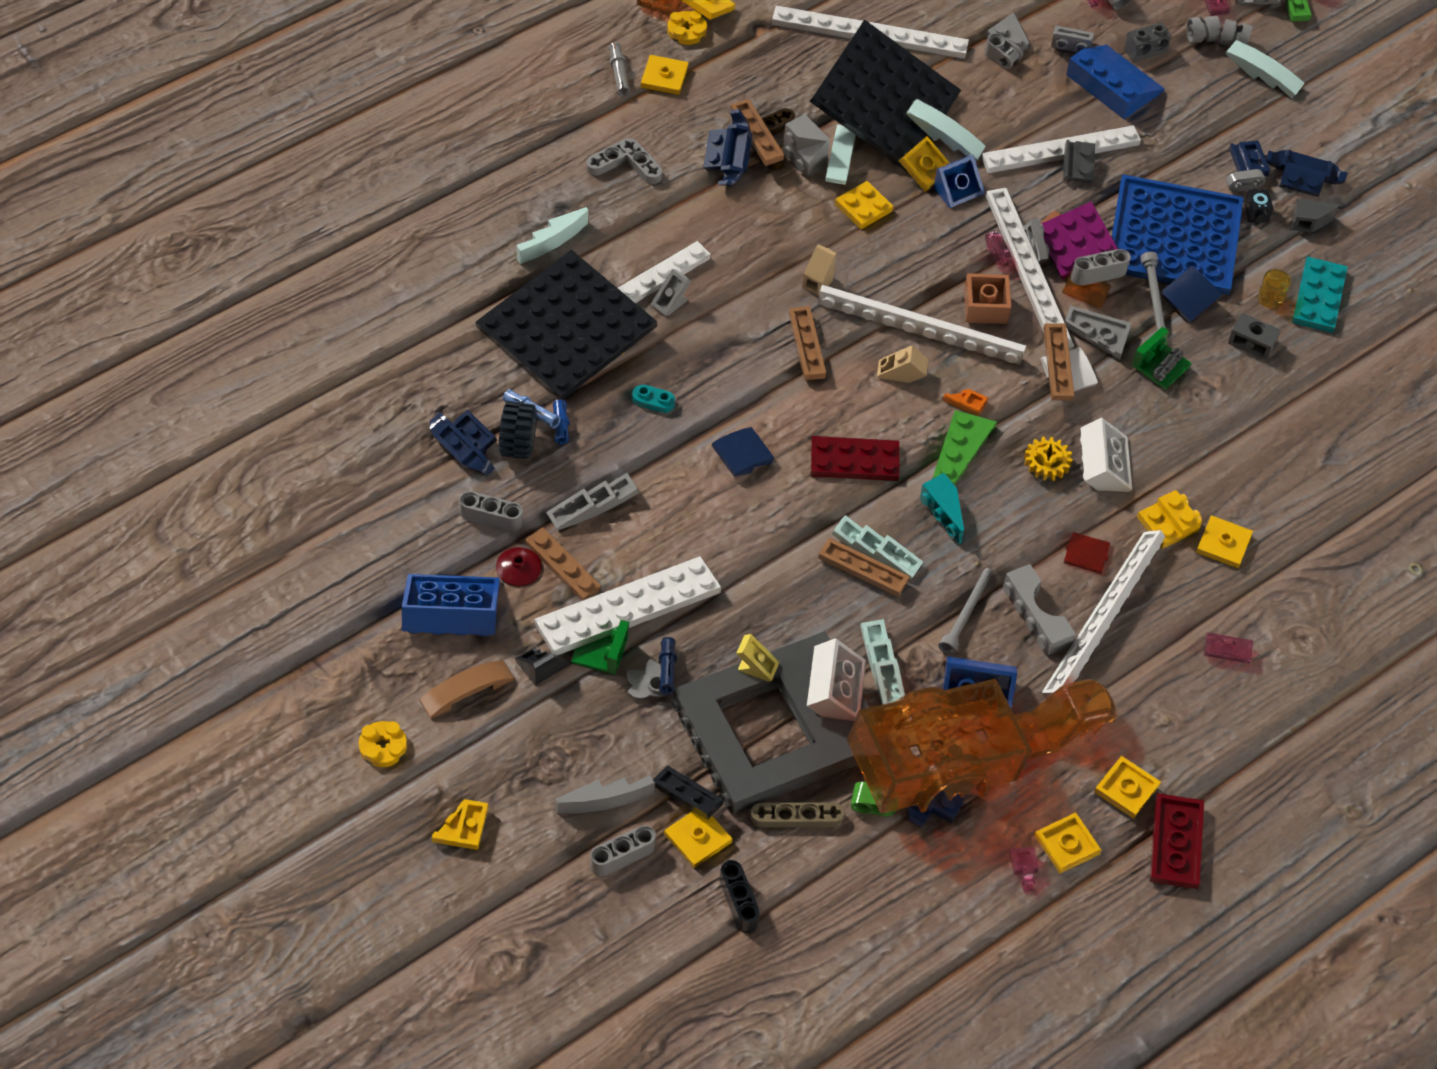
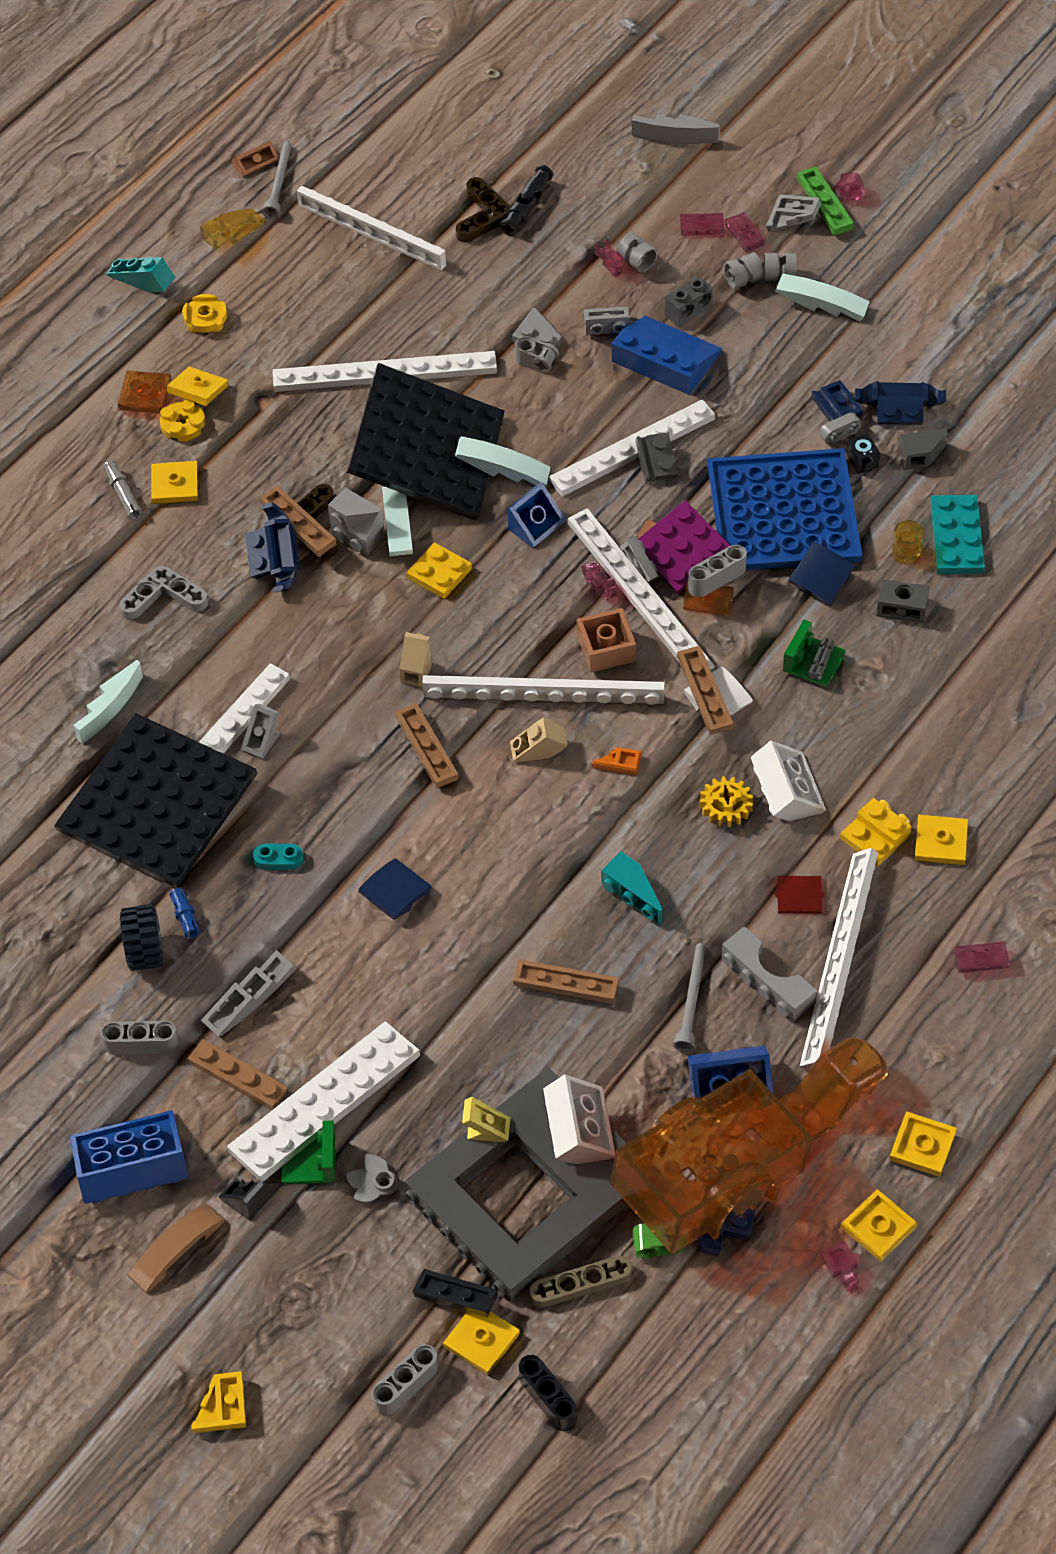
camera: 10 degrees left, 0 degrees up
yellow plate [358,721,407,767] -> none
dark blue plate [430,409,497,476] -> none
dark red dish [496,547,542,587] -> none
medium blue pin [503,389,560,429] -> none
light grey slope [555,775,655,814] -> none
dark blue pin [658,637,677,695] -> none
dark red plate [810,436,900,481] -> none
light aqua slope [831,515,923,579] -> none
light aqua slope [860,619,907,708] -> none
yellow plate [899,136,950,192] -> none
bright green wing [932,410,997,485] -> none
light grey wing [1065,305,1132,360] -> none
light grey piece [1140,252,1165,330] -> none
dark red plate [1149,793,1205,889] -> none

